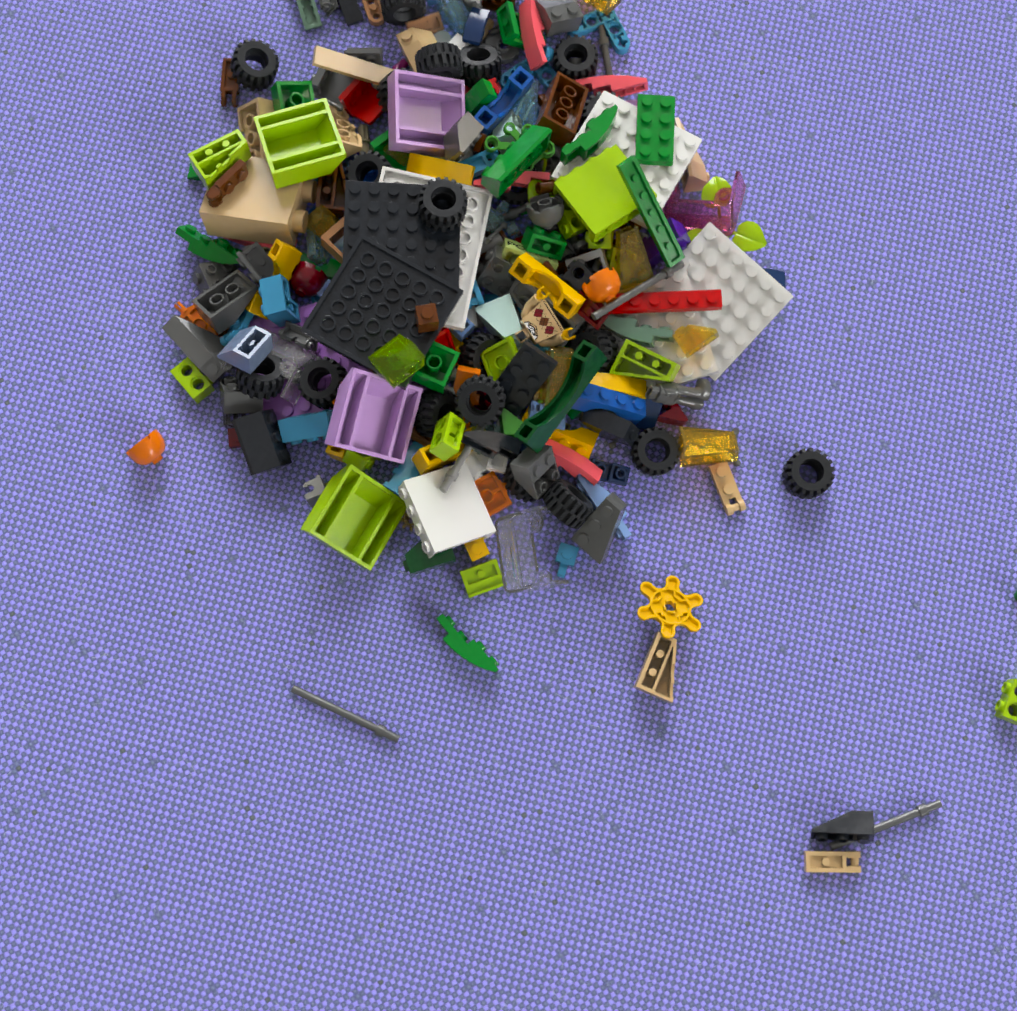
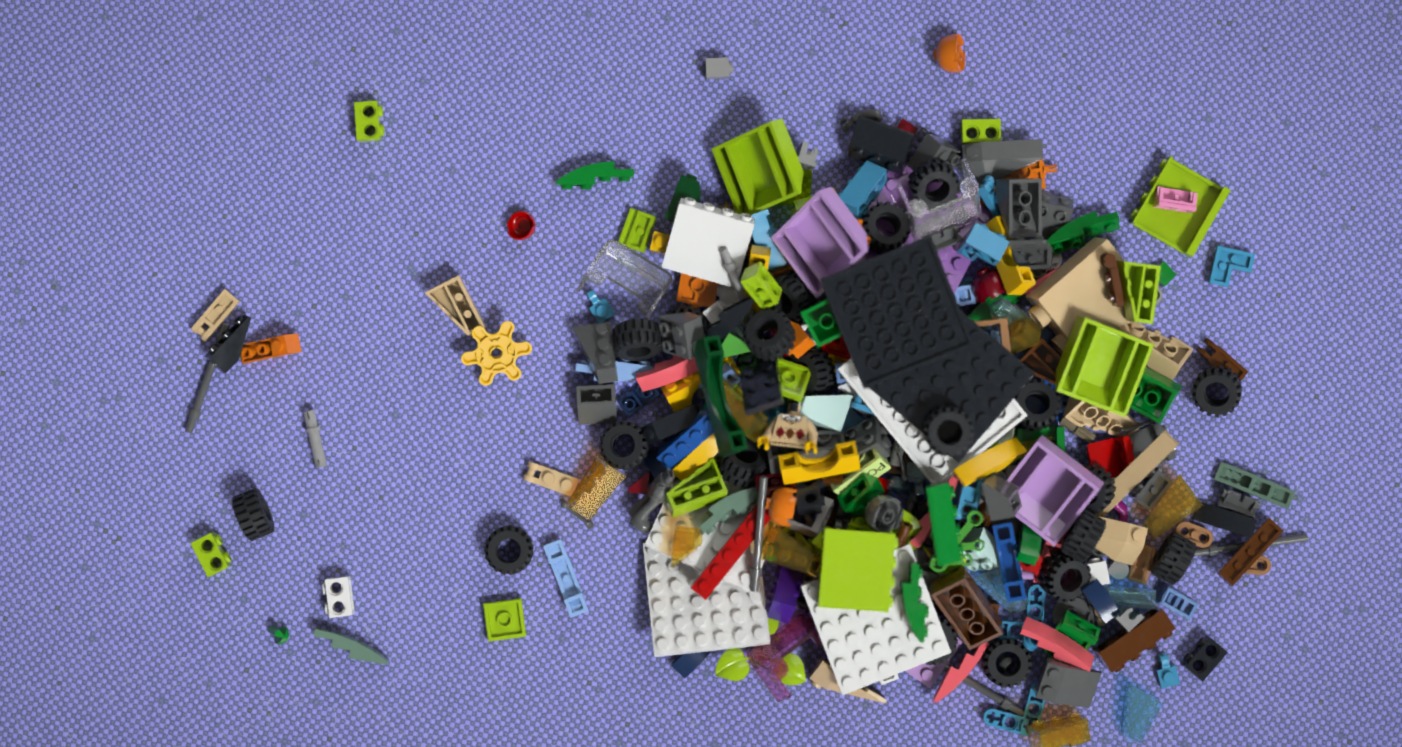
camera: 130 degrees right, 10 degrees up
sand blue slope [217,325,273,374] -> none
dark grey bar [291,685,400,743] -> none
clear neon green slope [368,334,426,389] -> none
reddish brown brick [415,303,439,333] -> none
green plate [616,155,685,268] -> none
green plate [635,94,675,166] -> none
none -> black tyre [232,488,274,541]
none -> orange slope [241,333,302,364]
none -> light grey pin [303,410,328,468]
none -> sand green slope [314,627,390,665]
none -> white brick [322,576,355,618]
none -> lime brick [354,101,385,143]
none -> lime plate [483,598,527,642]
none -> red hair [506,211,536,240]
none -> light blue slope [543,539,589,618]
none -> dark grey slope [576,384,617,425]
none -> light grey brick [705,57,733,80]
none -> dark grey arm [840,109,883,132]
none -> lime panel [1130,156,1231,258]
none -> clear yellow wedge [1143,474,1203,540]
none -> bright pink hinge [1153,186,1197,213]
none -> dark azure plate [1208,246,1255,288]

